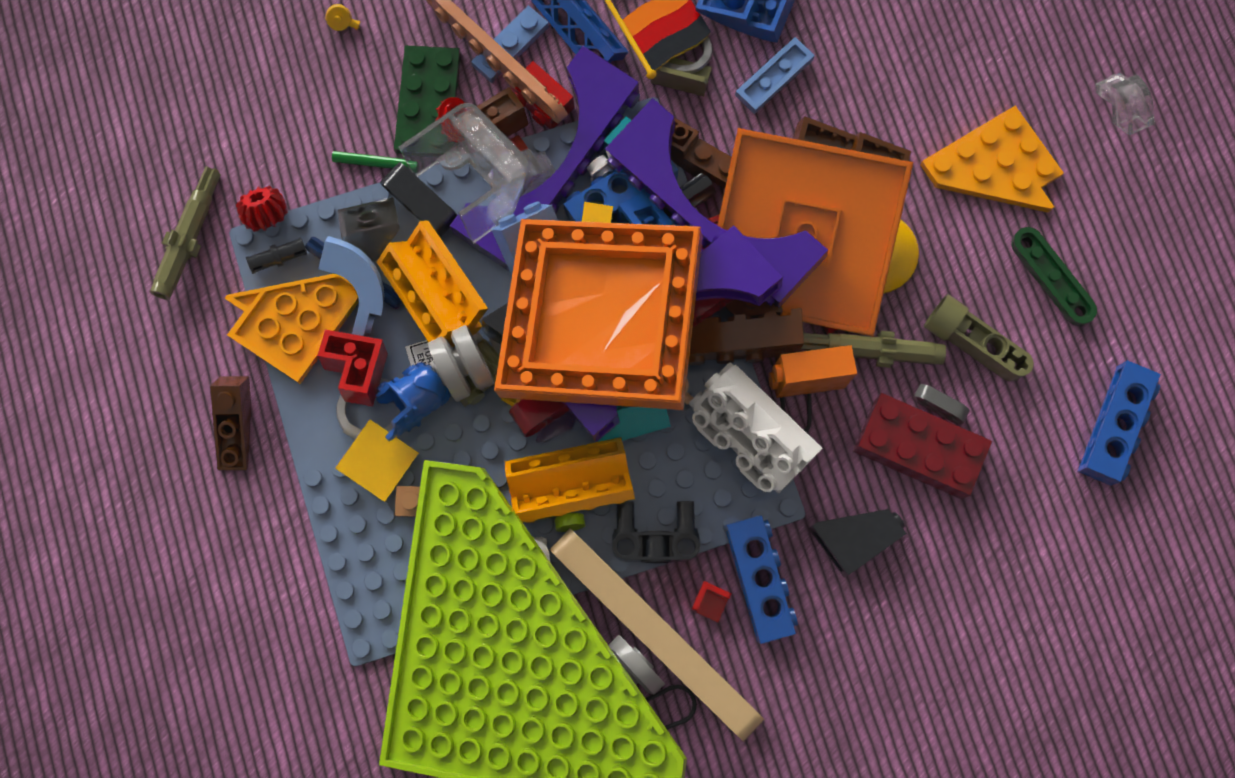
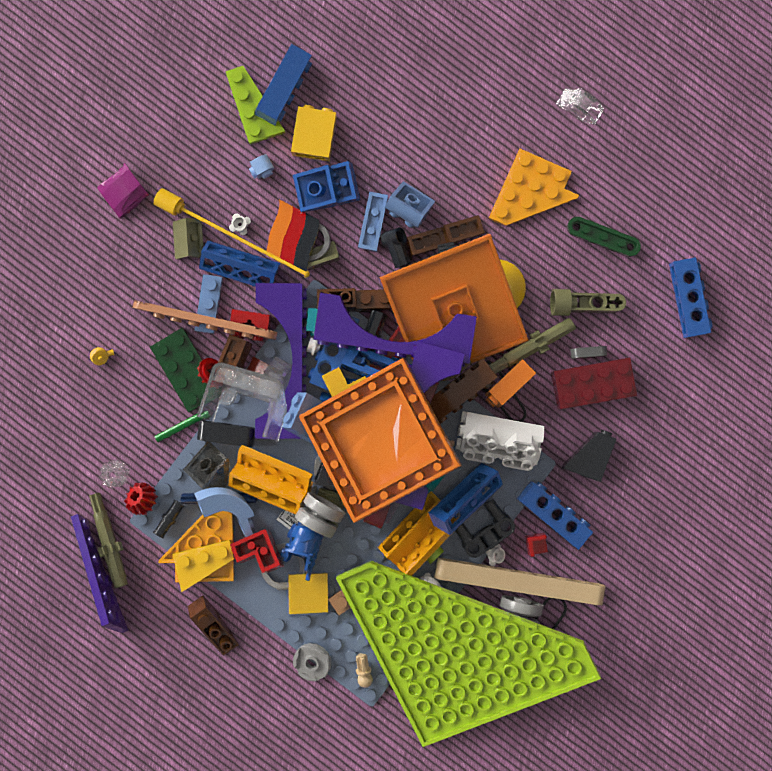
camera: 35 degrees left, 10 degrees up
none -> dark purple wing [71,514,129,633]
none -> clear brick [99,459,130,488]
none -> yellow wing [172,540,235,592]
none -> light grey tile [293,643,331,681]
none -> tan axle [356,653,373,688]
none -> black piece [381,227,411,268]
none -> medium blue brick [385,181,435,228]
none -> blue brick [428,463,503,535]
none -> white plate [486,544,505,566]

